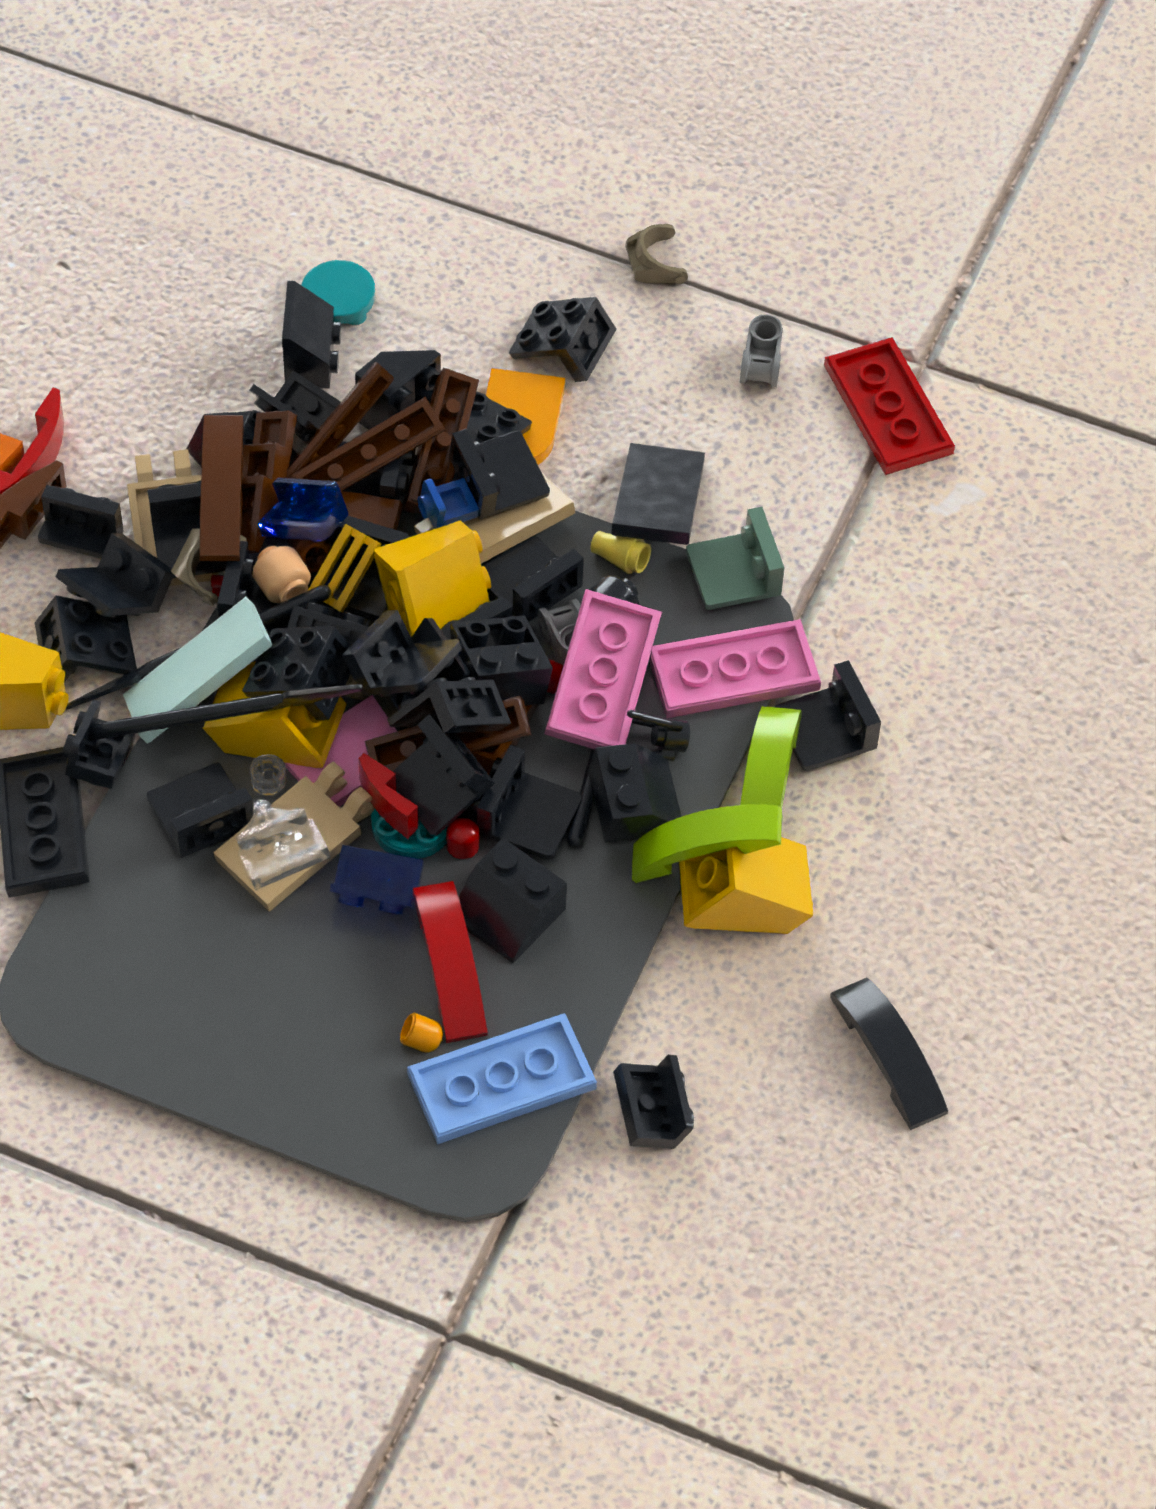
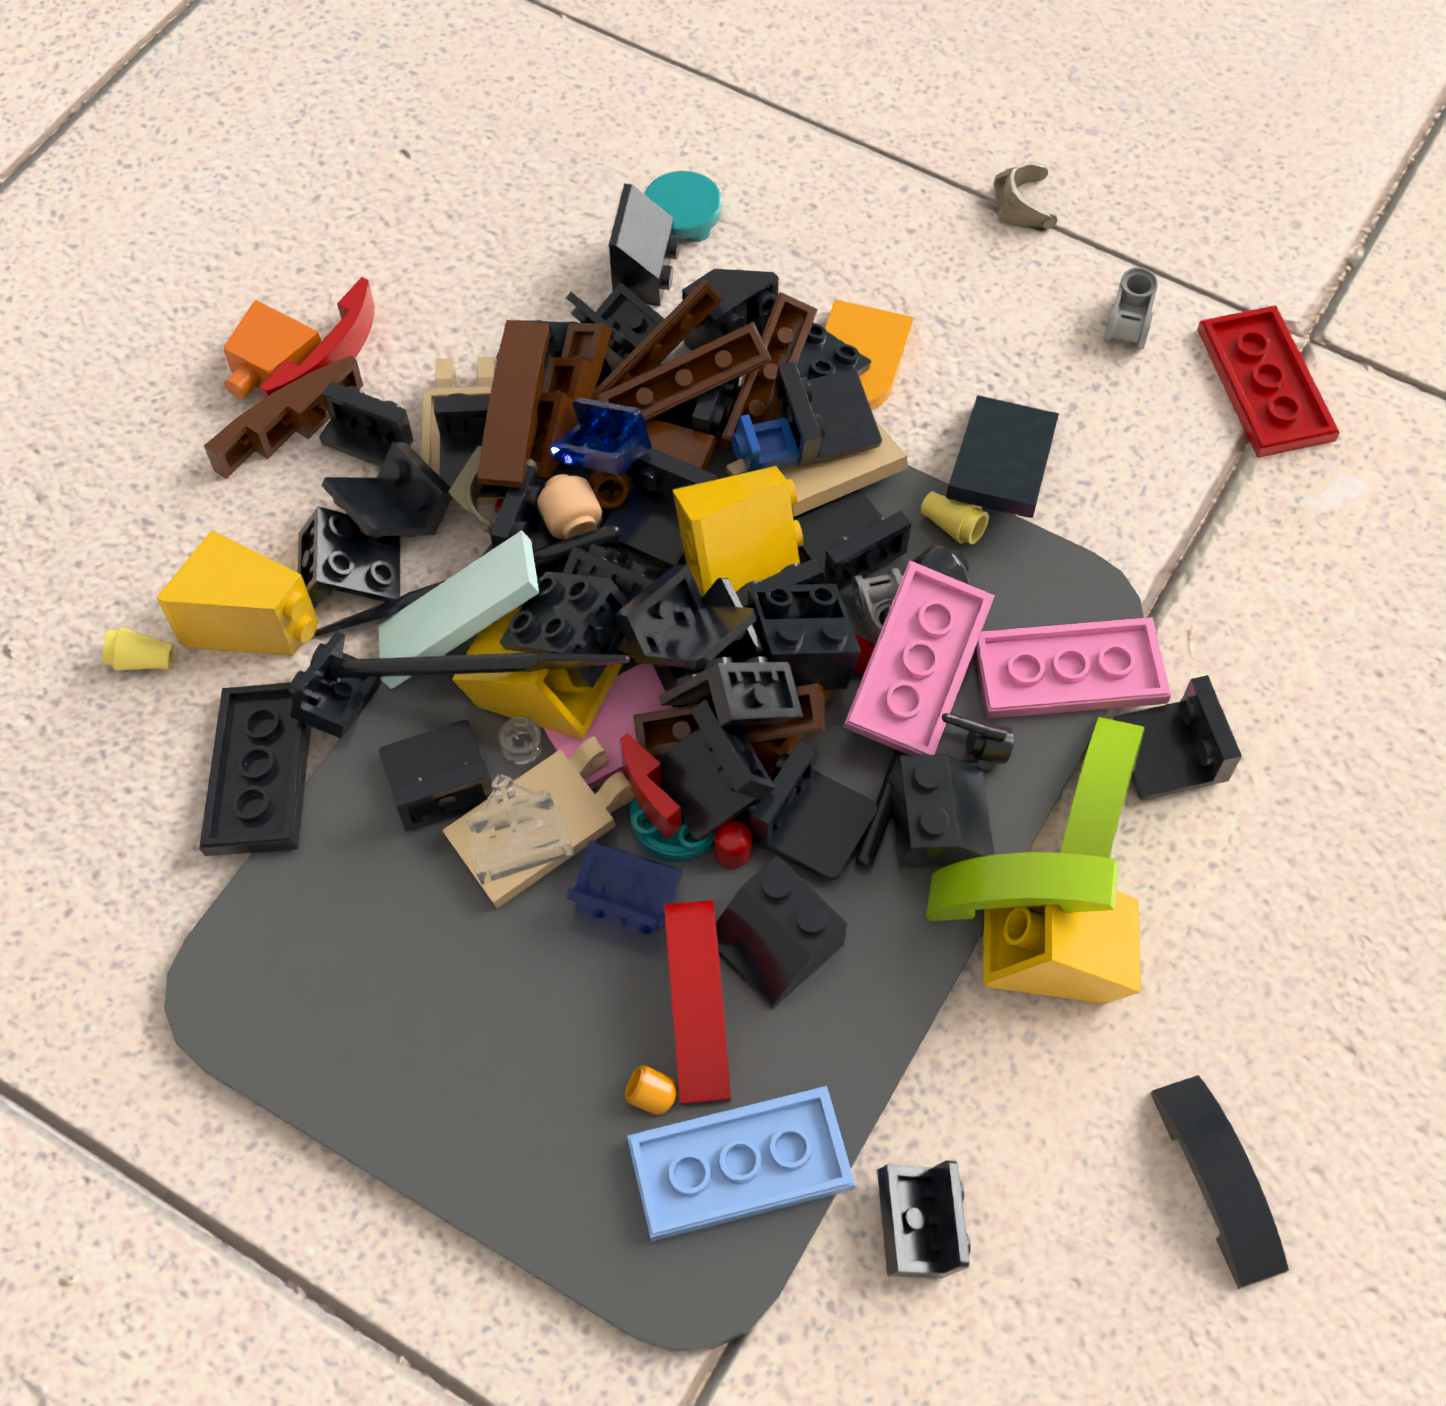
camera: 10 degrees right, 5 degrees up
yellow tile [308,524,382,612] -> none
black bracket [509,297,617,382] -> none
sand green bracket [686,507,785,610] -> none

